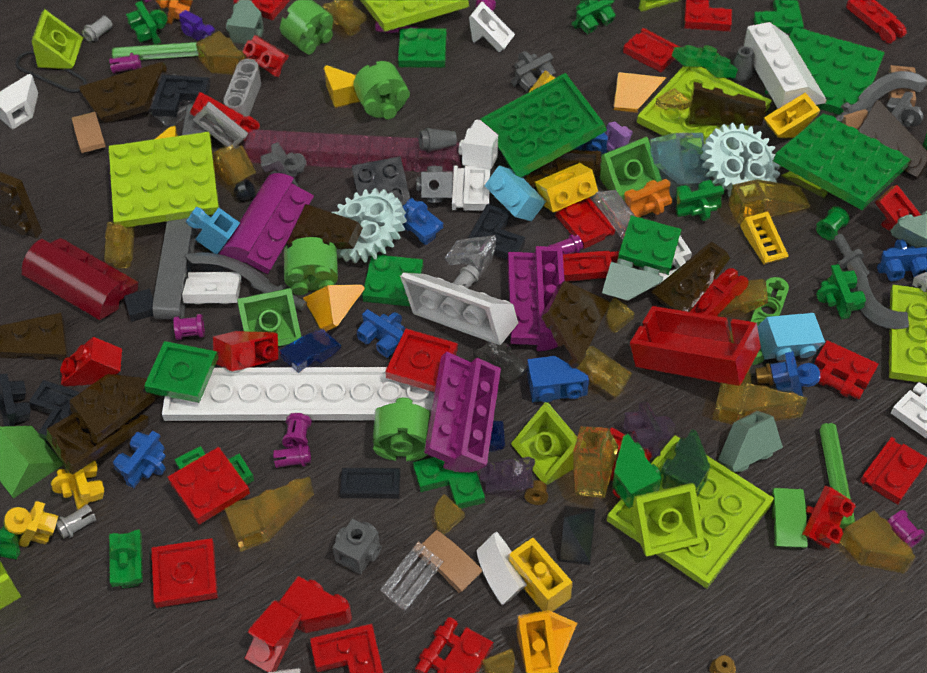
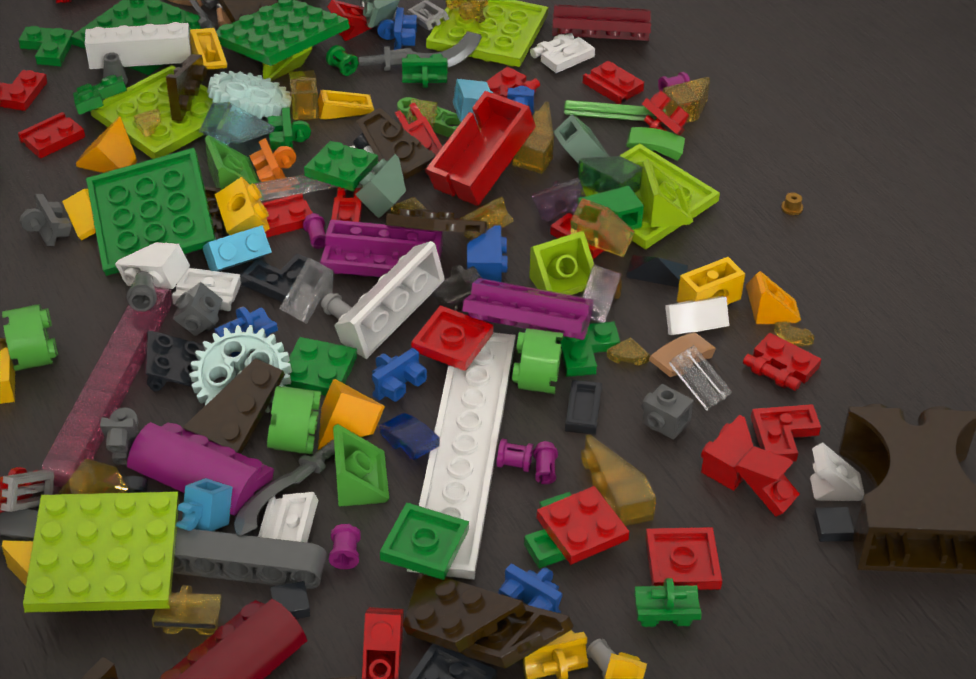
camera: 85 degrees left, 10 degrees down
red slope [213,331,279,372] -> none

